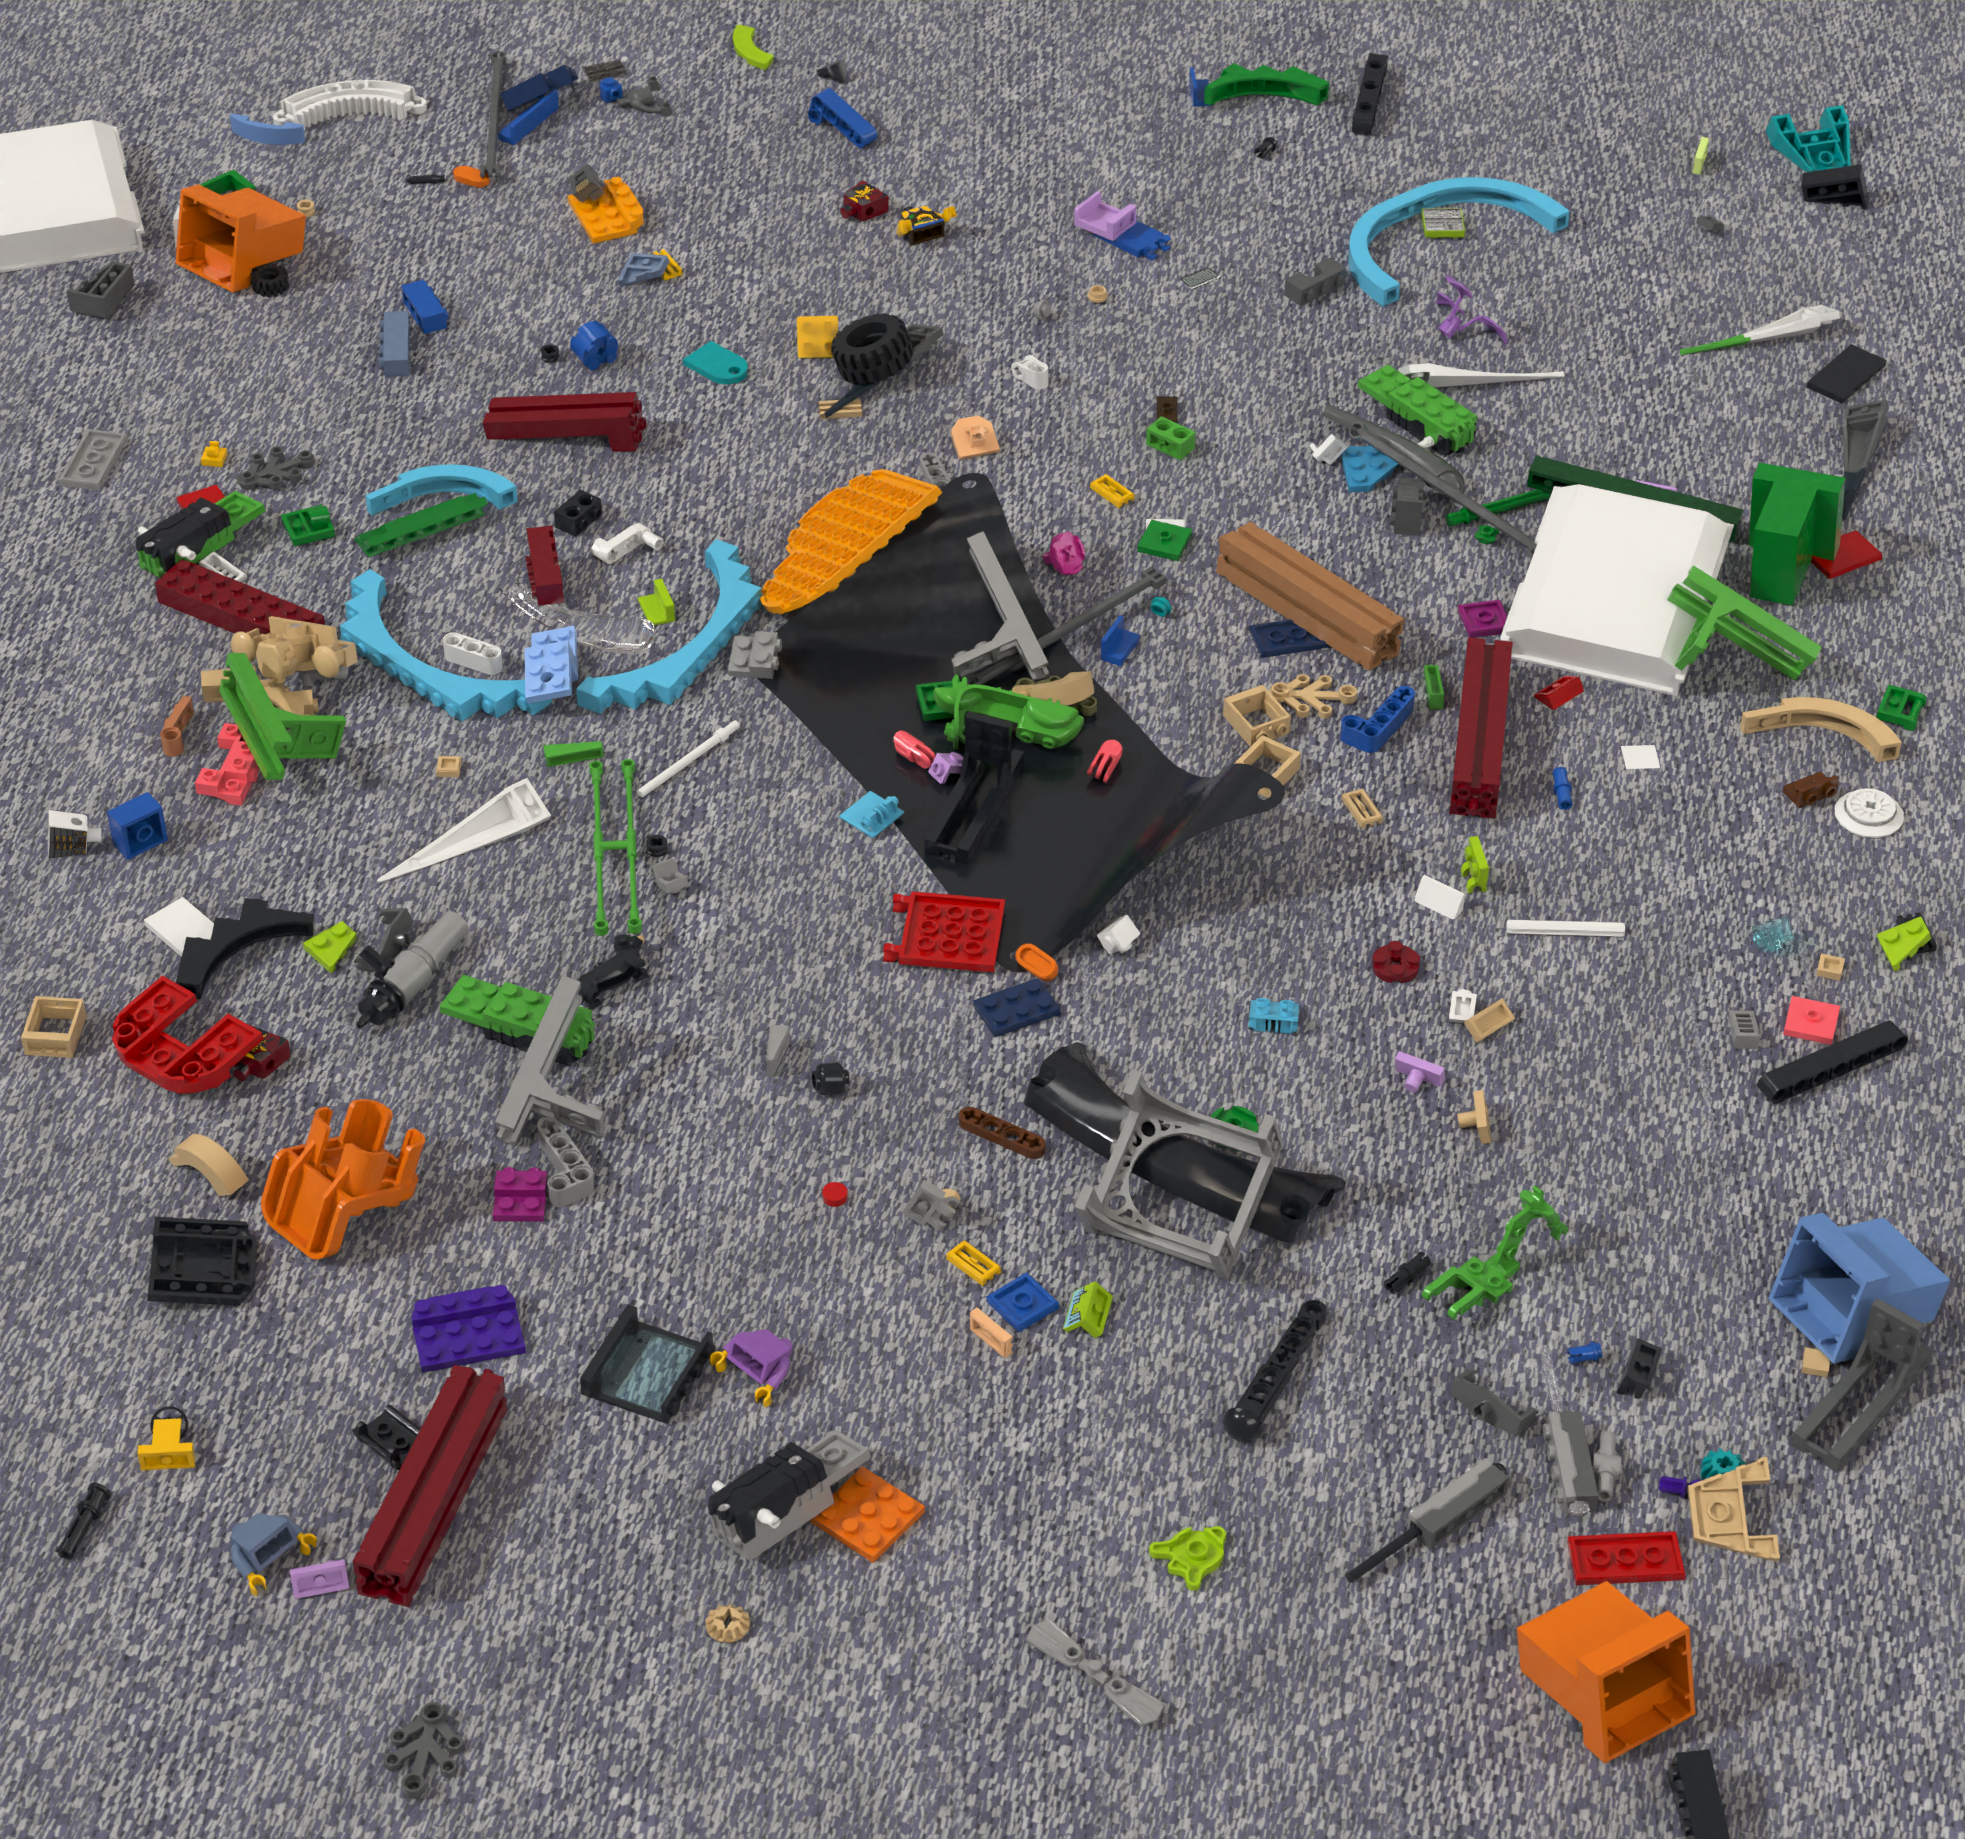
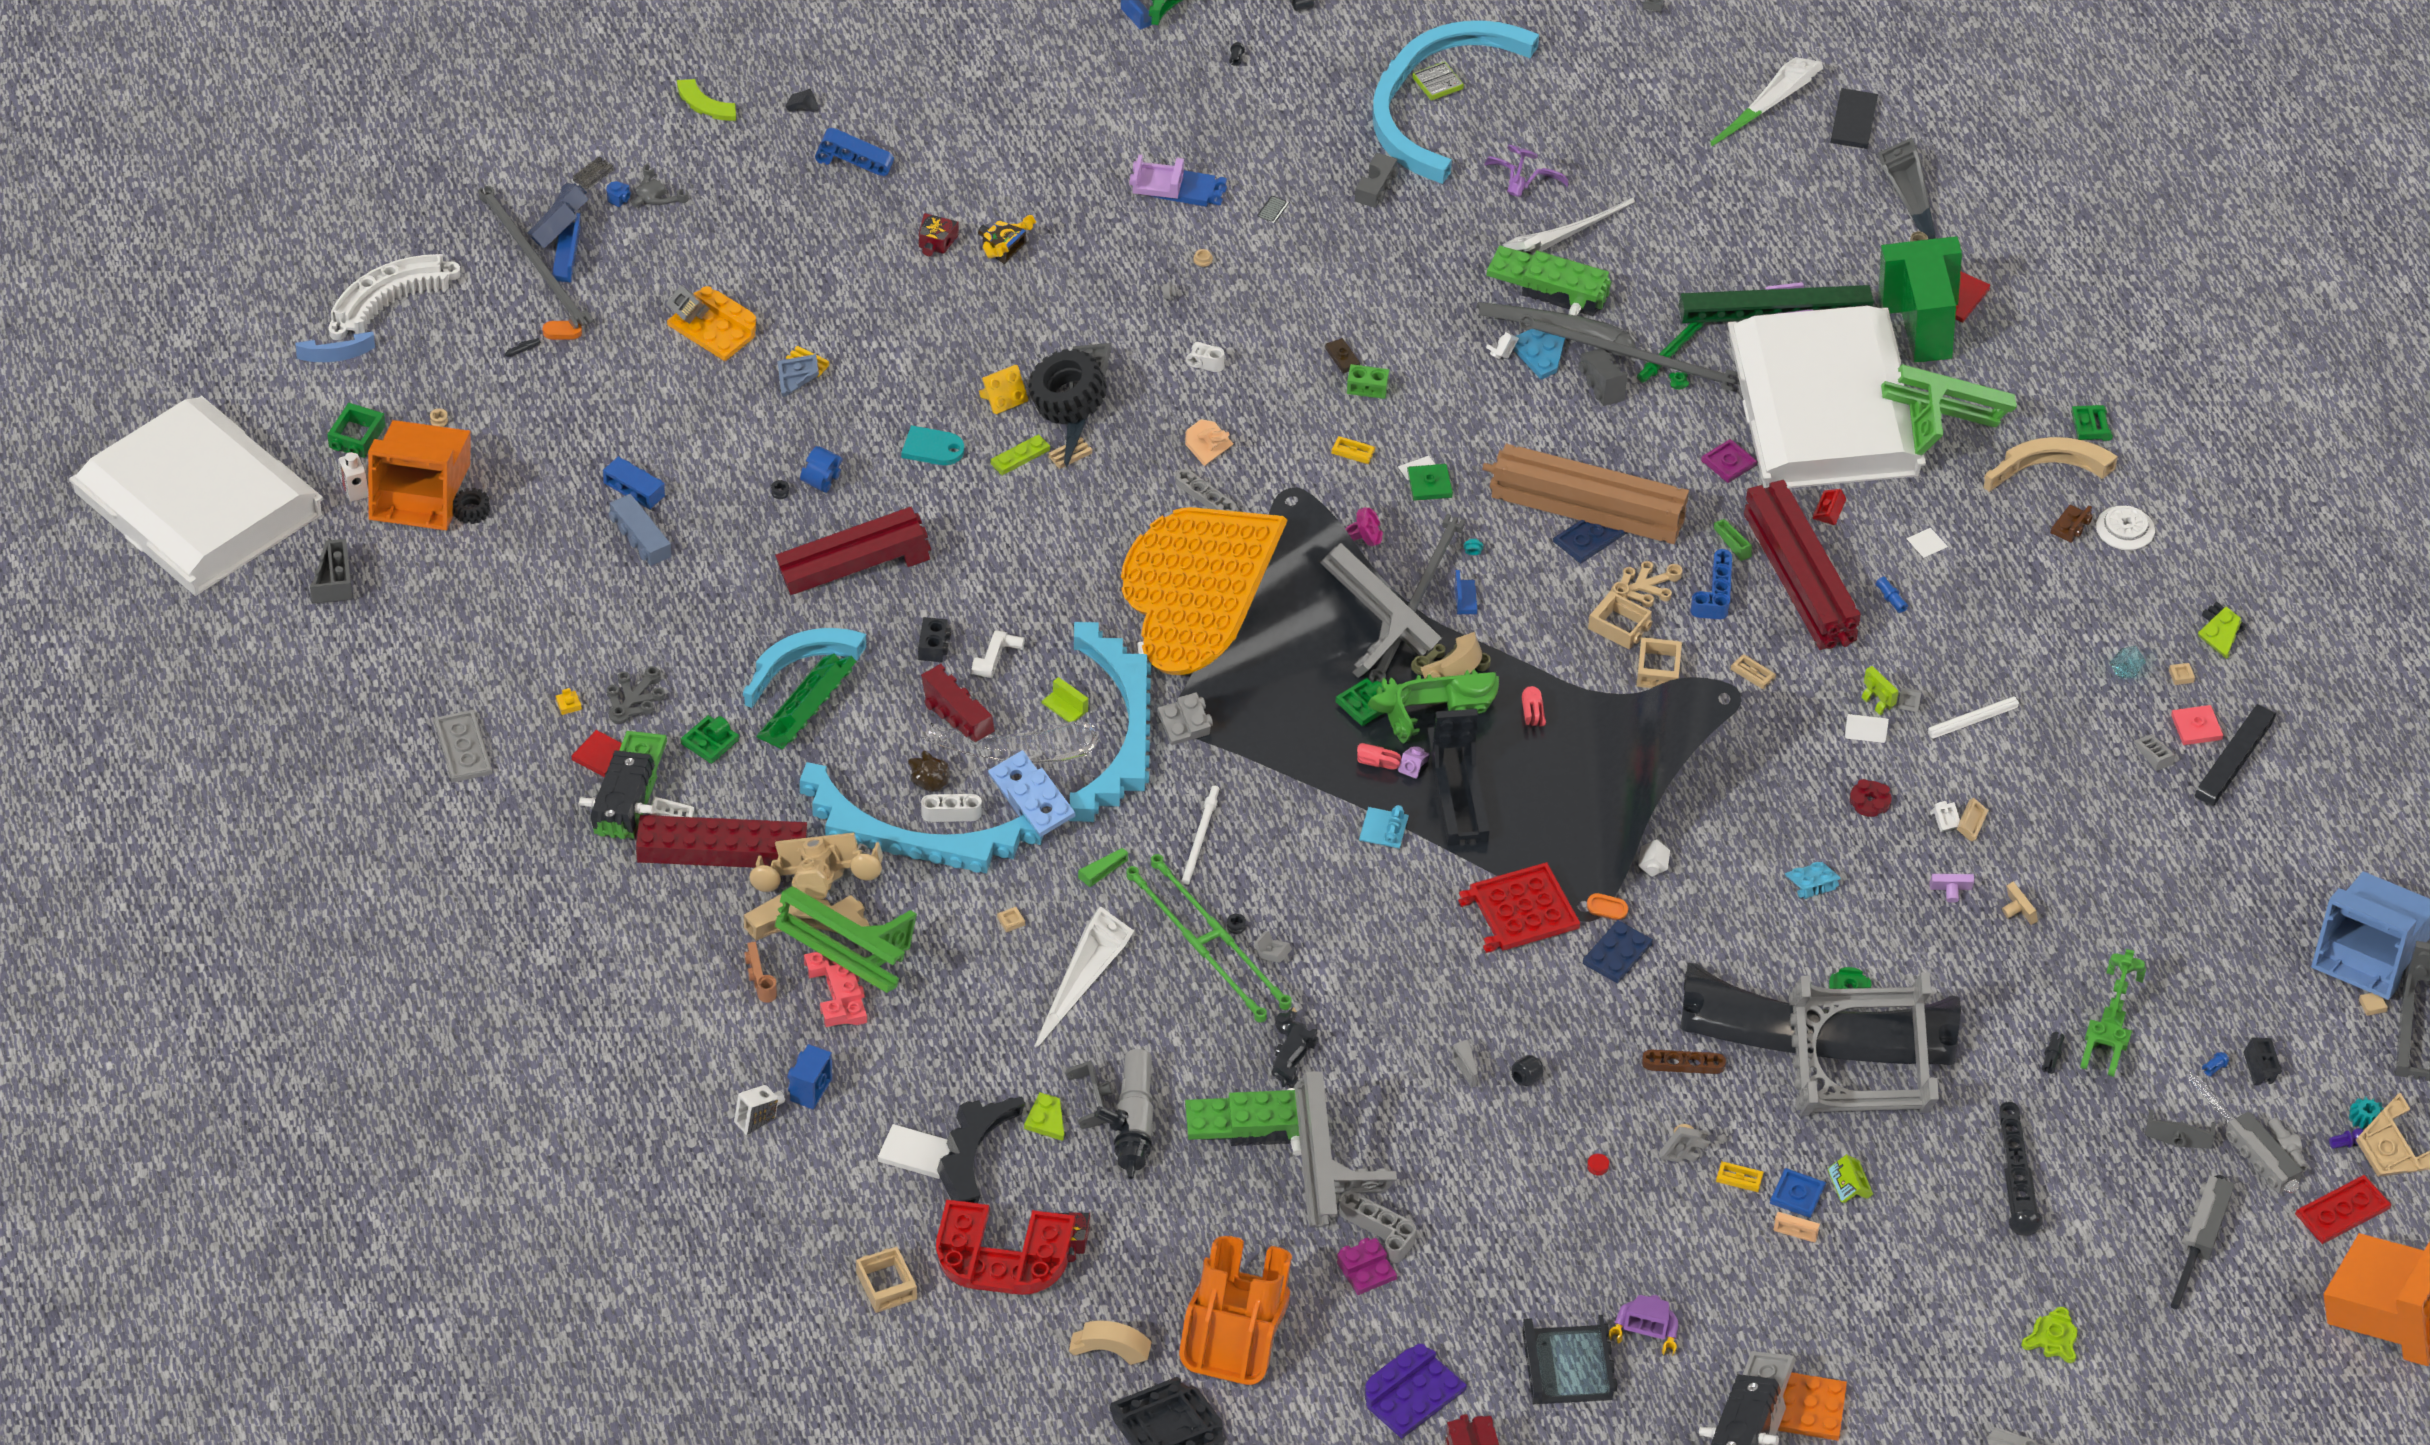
camera: 30 degrees left, 5 degrees up
none -> dark brown animal [908,751,950,792]
none -> lime plate [991,434,1050,476]
none -> light grey tile [1898,687,1922,712]

